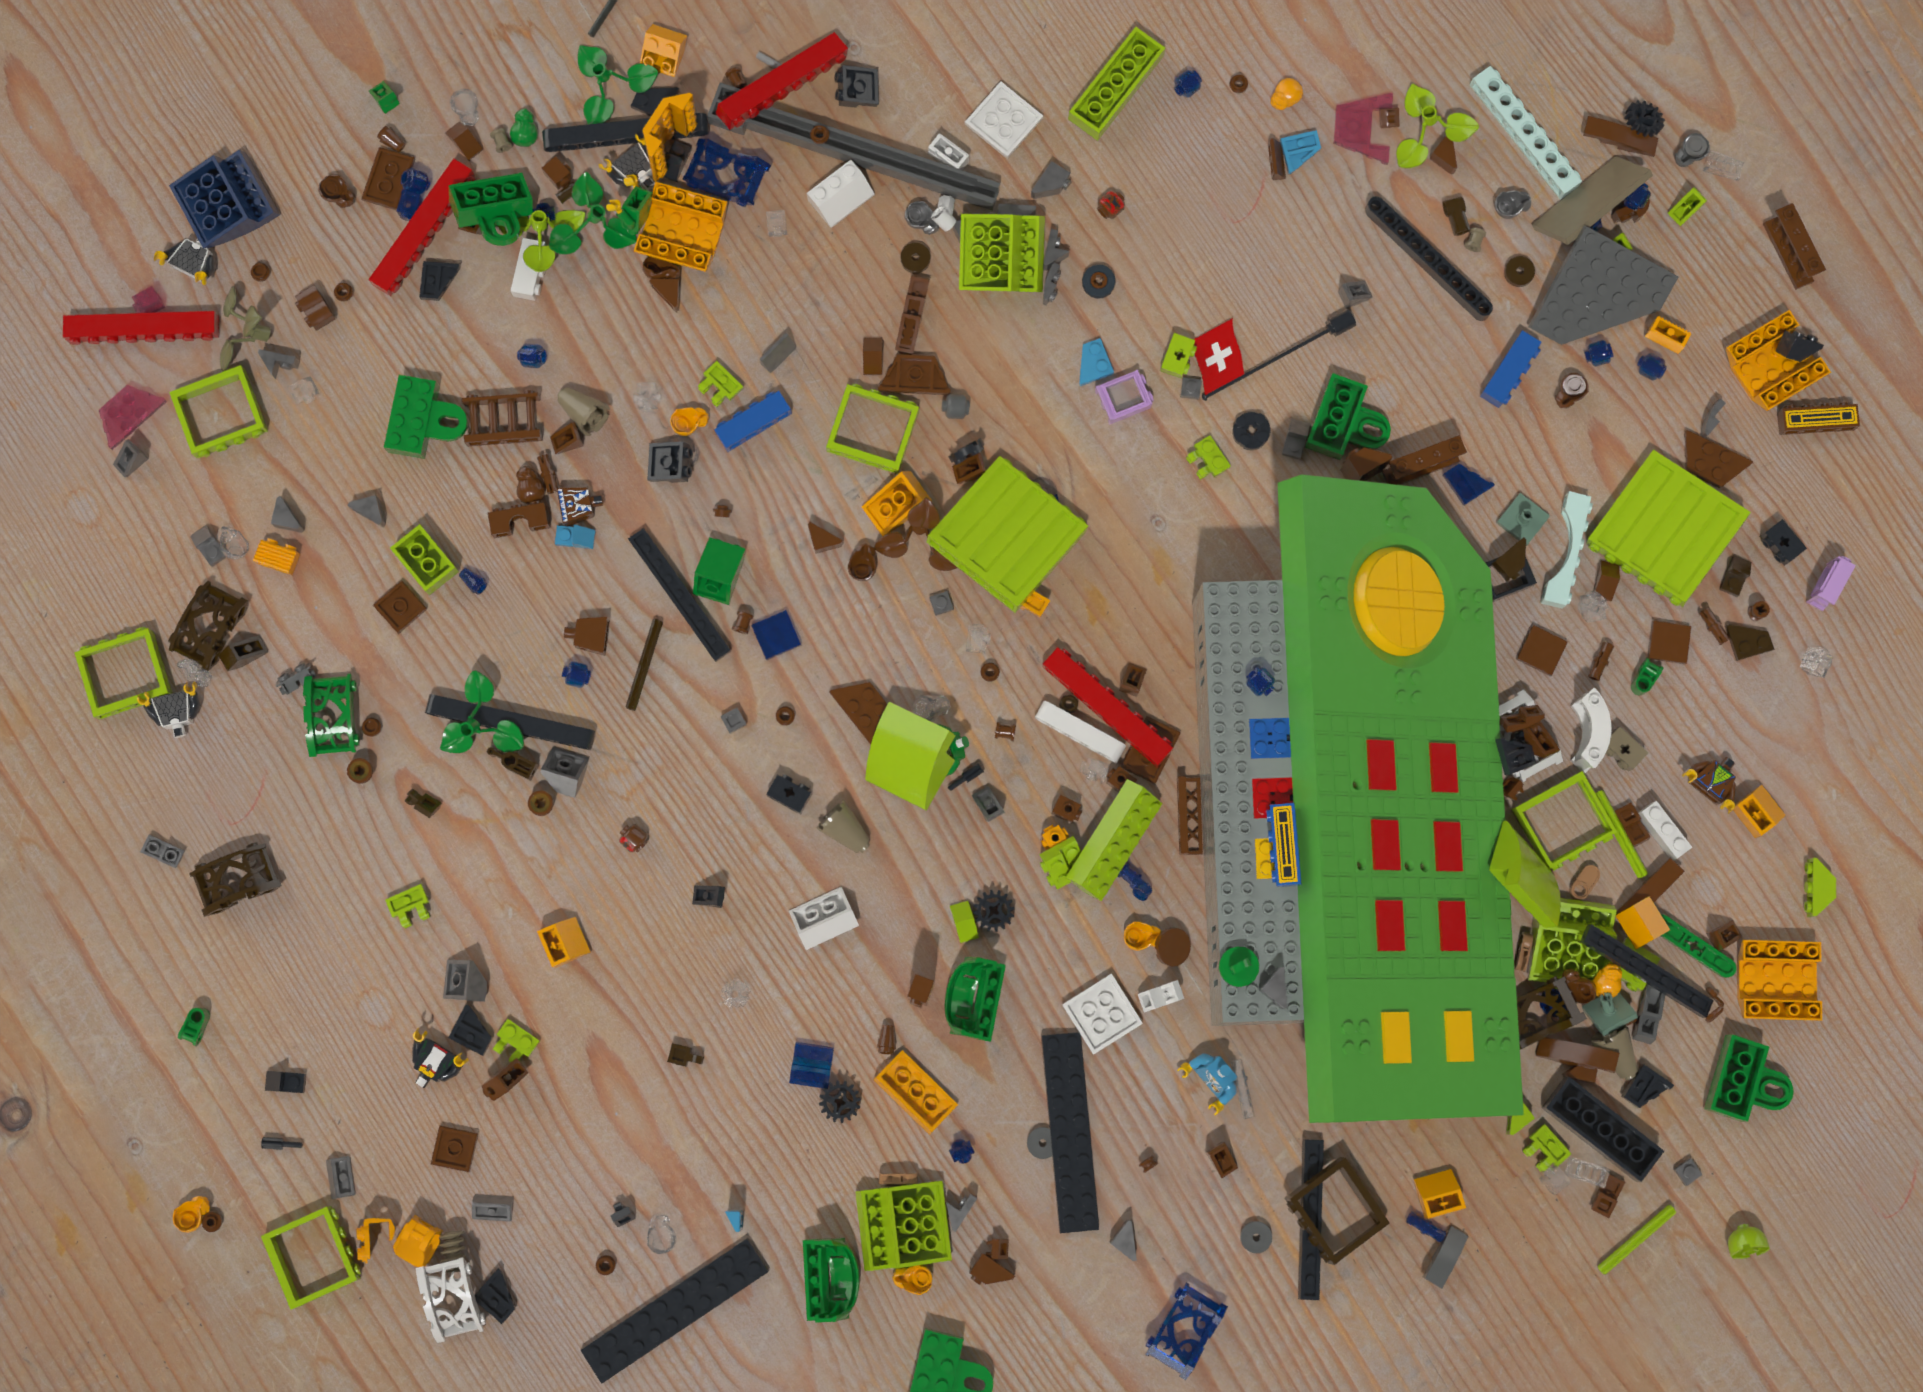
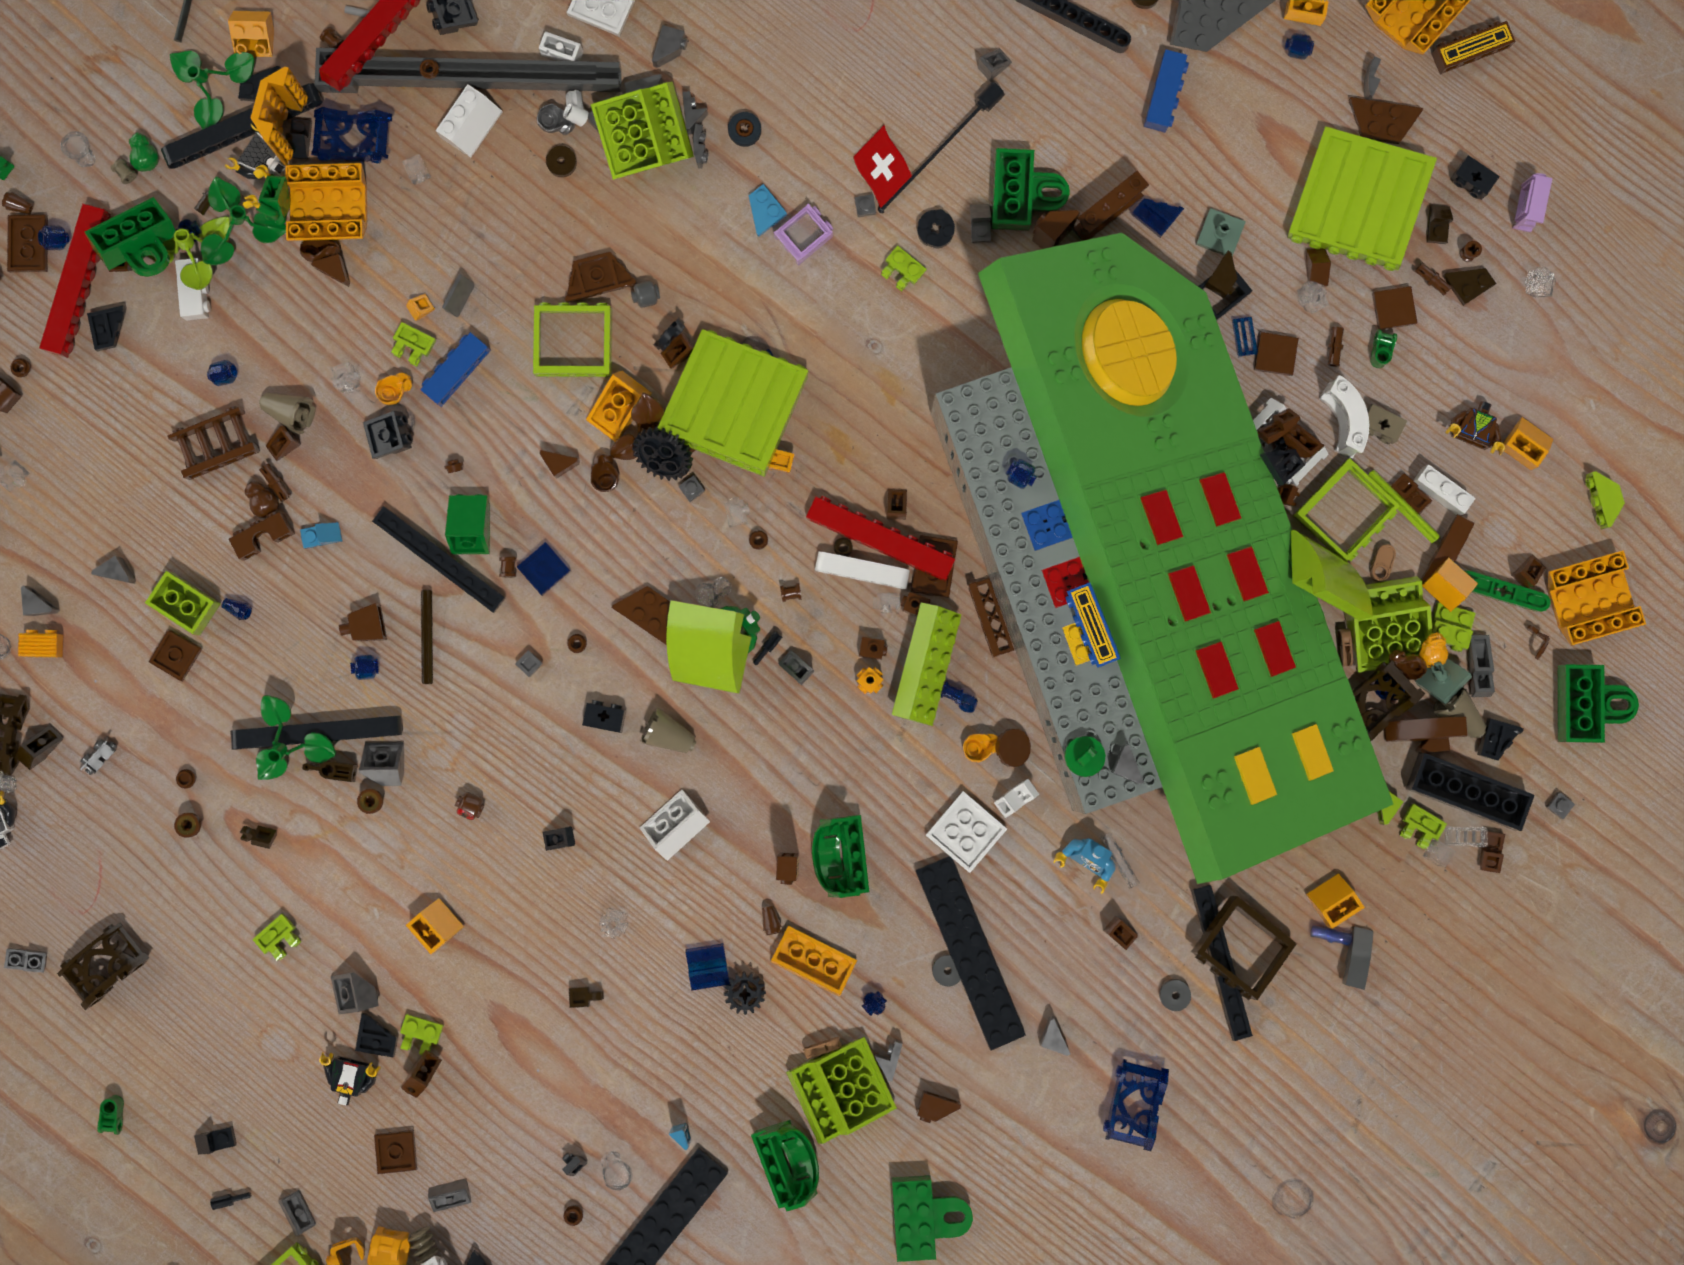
camera: 10 degrees left, 5 degrees up
green fence [303,673,360,757] -> none
green brick [384,375,468,459] -> none
clear blue brick [396,189,423,221] -> none
reddish brown slope [445,121,483,161] -> none
reddish brown brick [541,156,572,190] -> none
torso [557,487,603,527] -> none
reddish brown slope [863,338,882,375] -> none
light orange hair [892,1265,933,1295] -> none
reddish brown slope [895,276,930,354] -> none
lime slope [950,901,979,943] -> none
black gear [973,890,1015,932] -> none
reddish brown tile [986,1239,1009,1259] -> none
lime plate [1039,836,1081,890] -> none
reddish brown head [1097,191,1125,219] -> none
reddish brown bush [1139,1155,1158,1173] -> none
lime brick [1160,333,1197,379] -> none
light aqua arch [1540,491,1593,609] -> none
reddish brown hair [1555,373,1589,408] -> none
black plate [1580,924,1714,1018] -> none
clear blue head [1585,340,1614,367] -> none
lime axle [1597,1205,1676,1275] -> none
lime cylinder [1728,1224,1770,1259] -> none
none -> light orange slope [406,294,435,321]
none -> black gear [632,427,693,481]
none -> clear blue tile [1232,316,1258,358]

